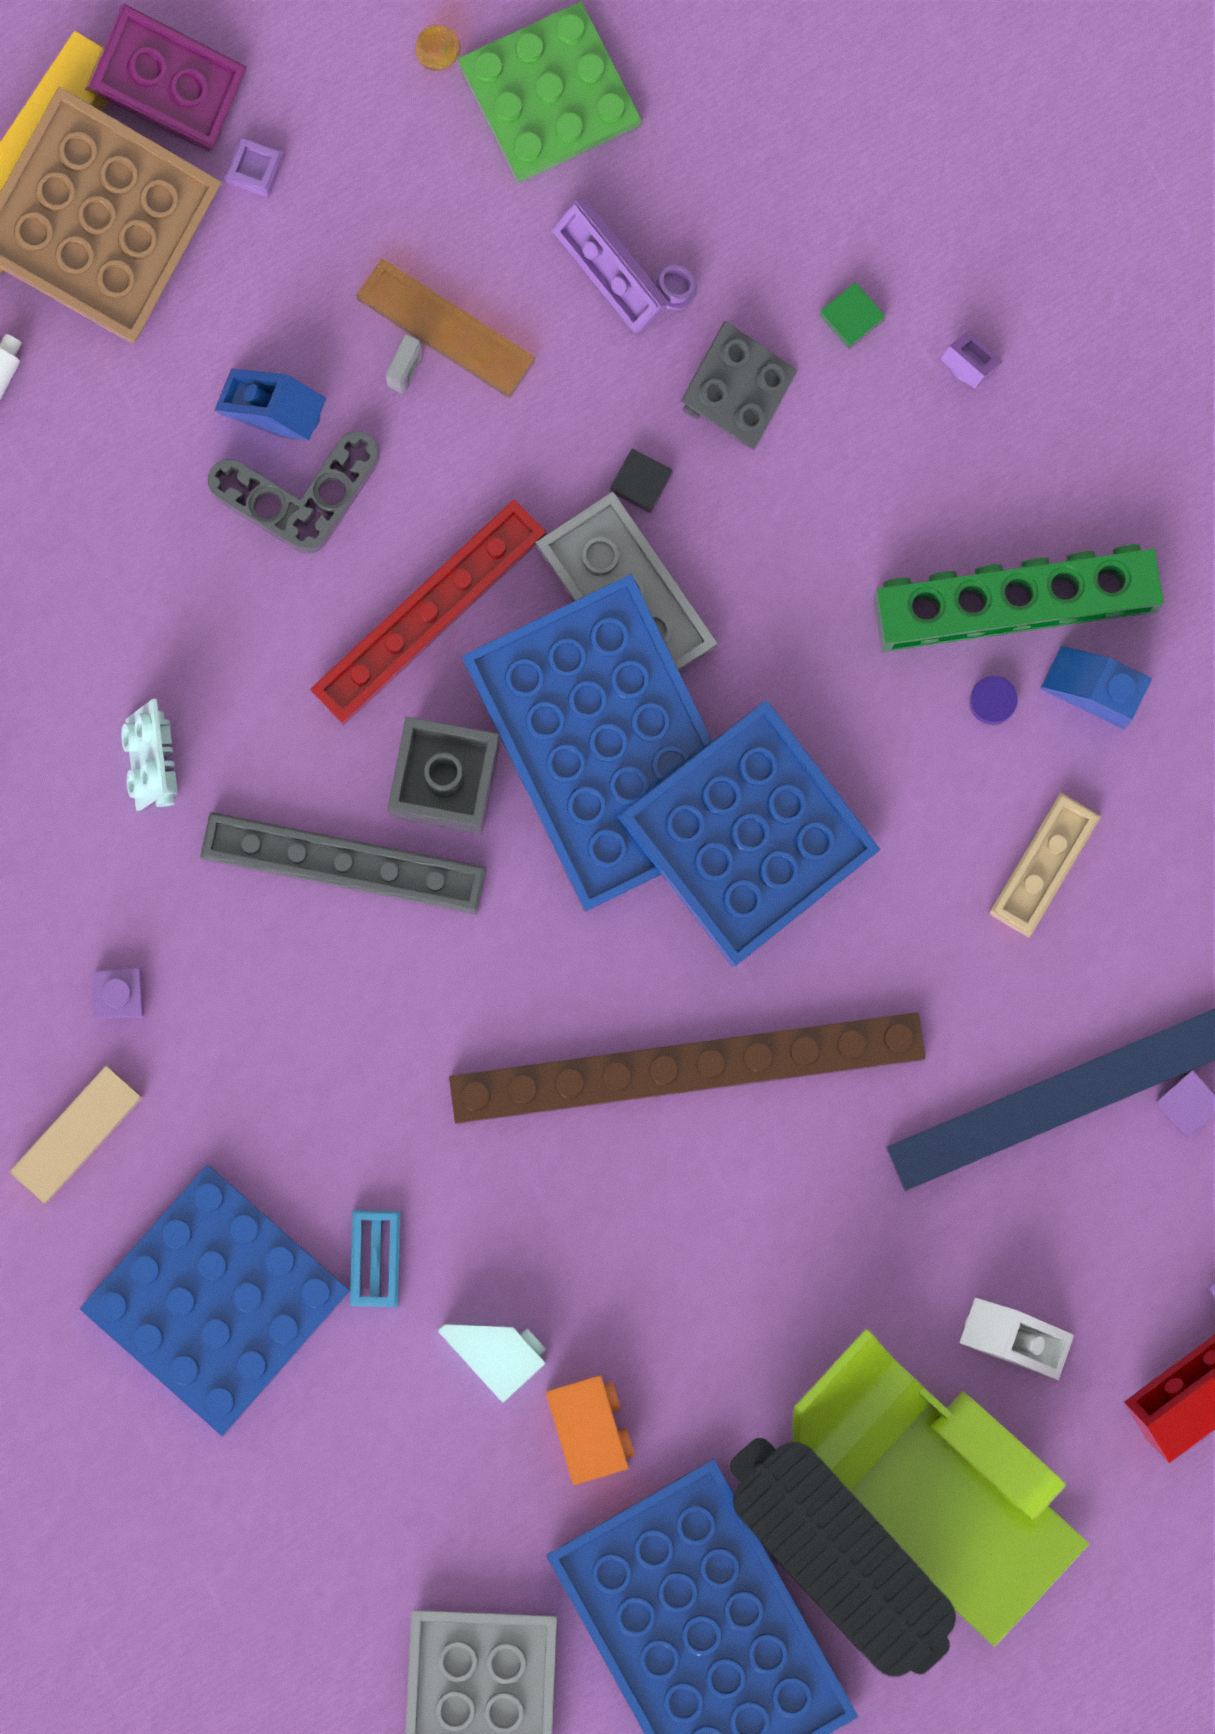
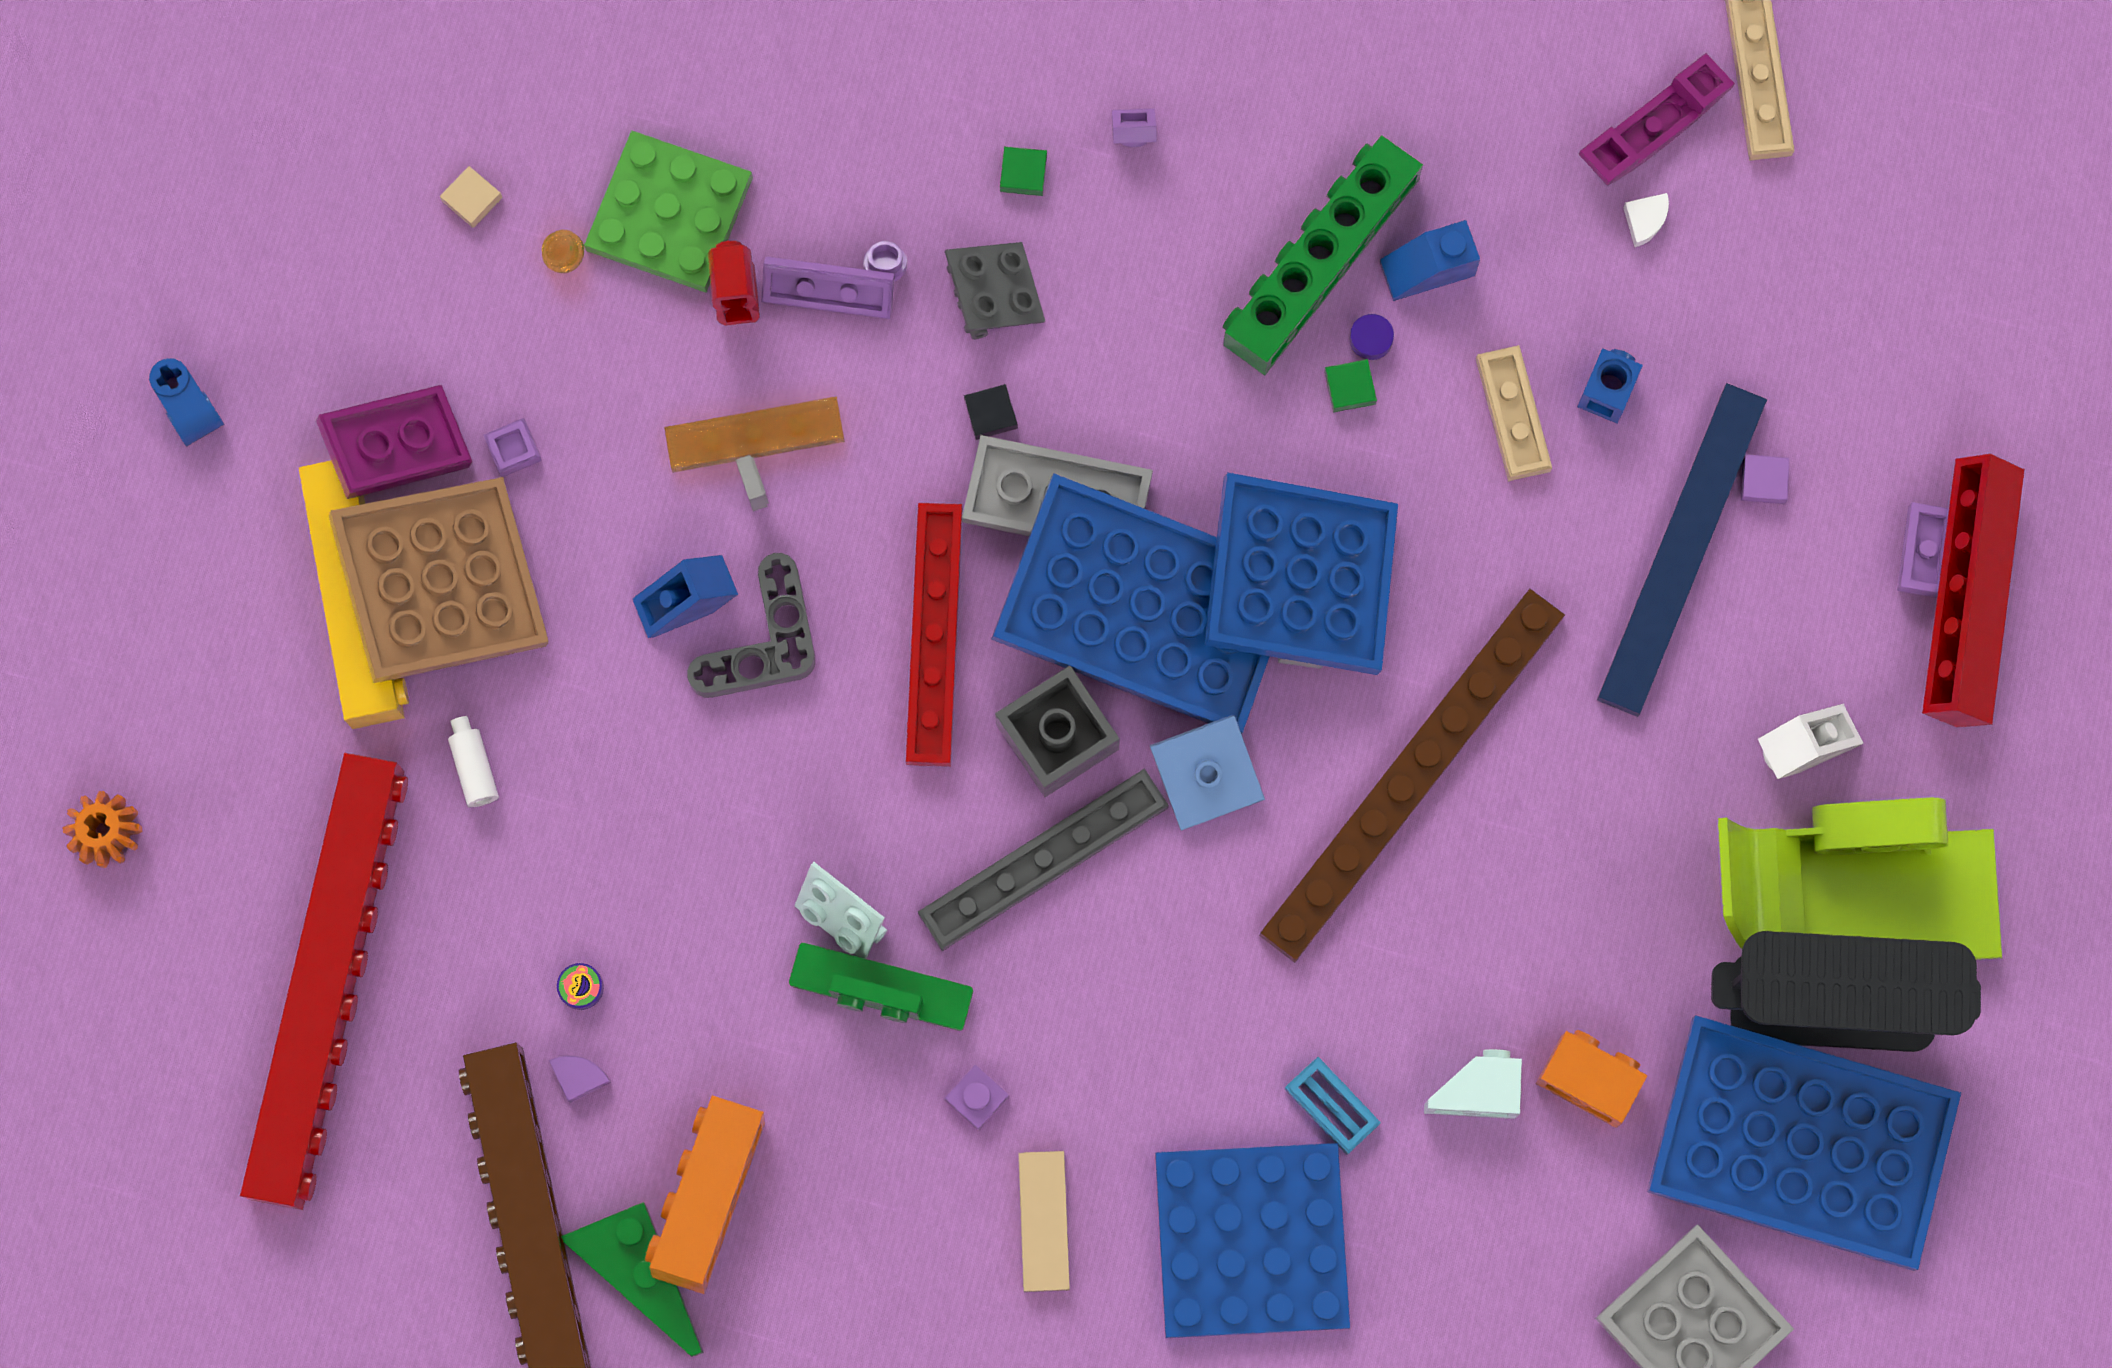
camera: 40 degrees left, 5 degrees down
none -> red brick [708,241,760,326]
none -> green bracket [789,943,974,1031]
none -> medium blue plate [1149,715,1265,831]
none -> green tile [1324,359,1377,413]
none -> blue brick [1577,348,1643,424]

